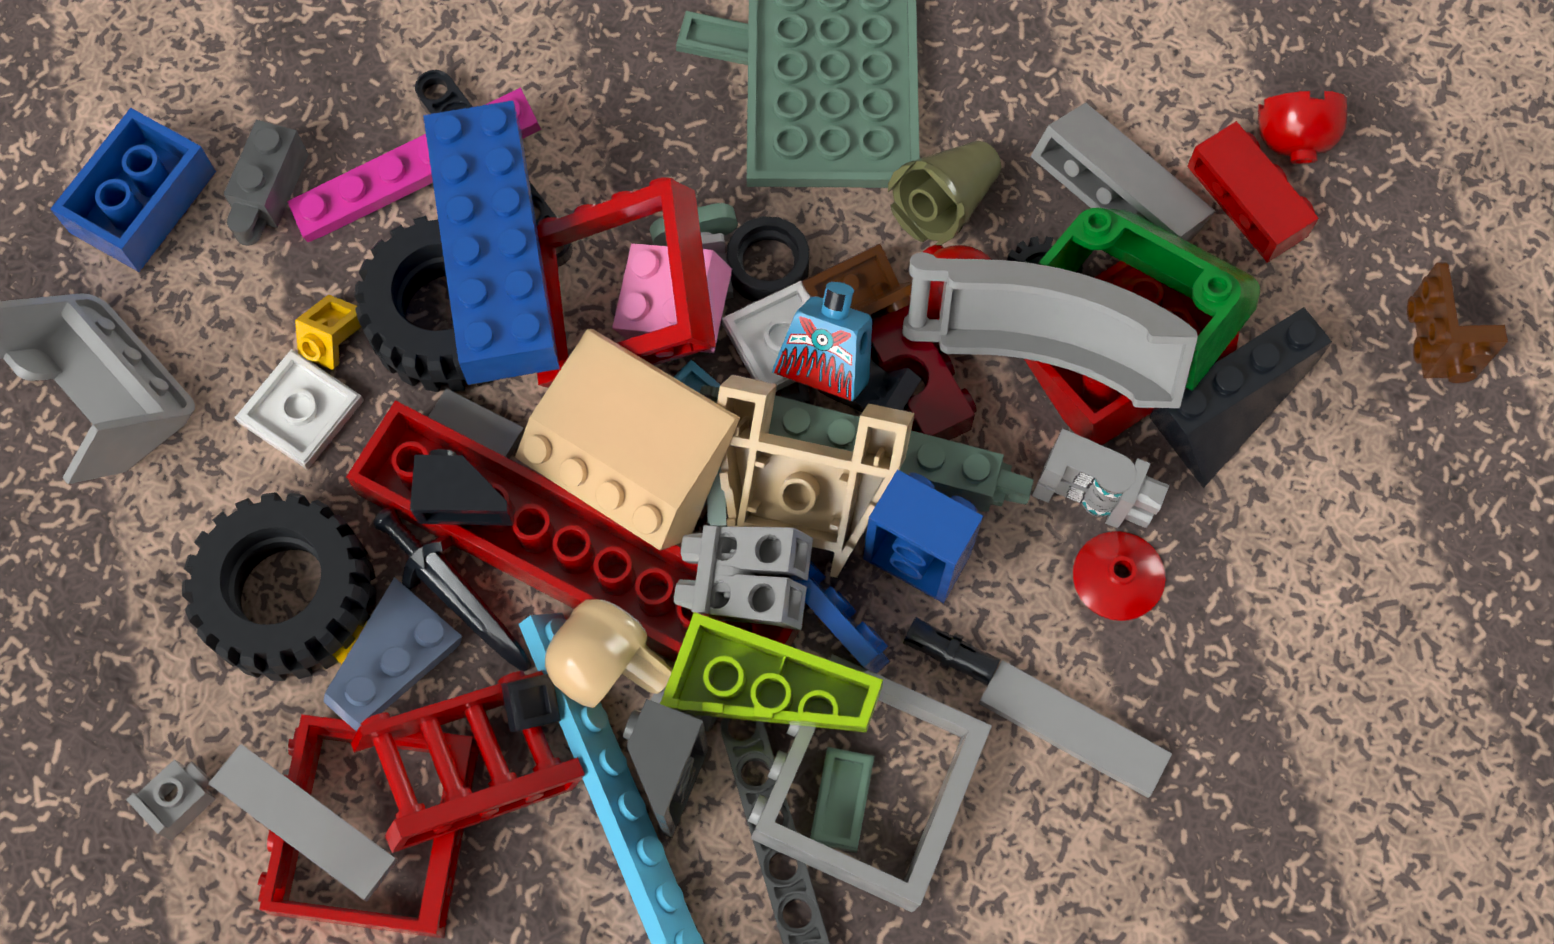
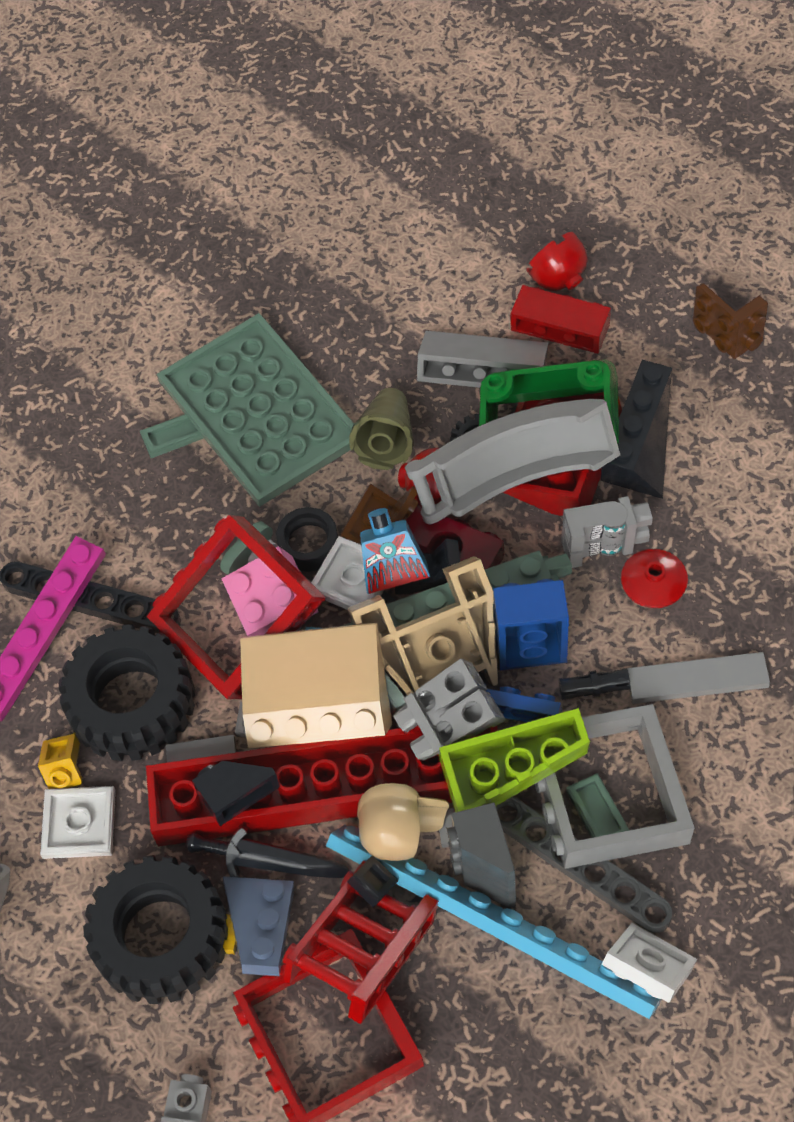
camera: 30 degrees left, 10 degrees down
light grey tile [208,744,398,902] -> none
blue brick [423,100,560,385] -> none

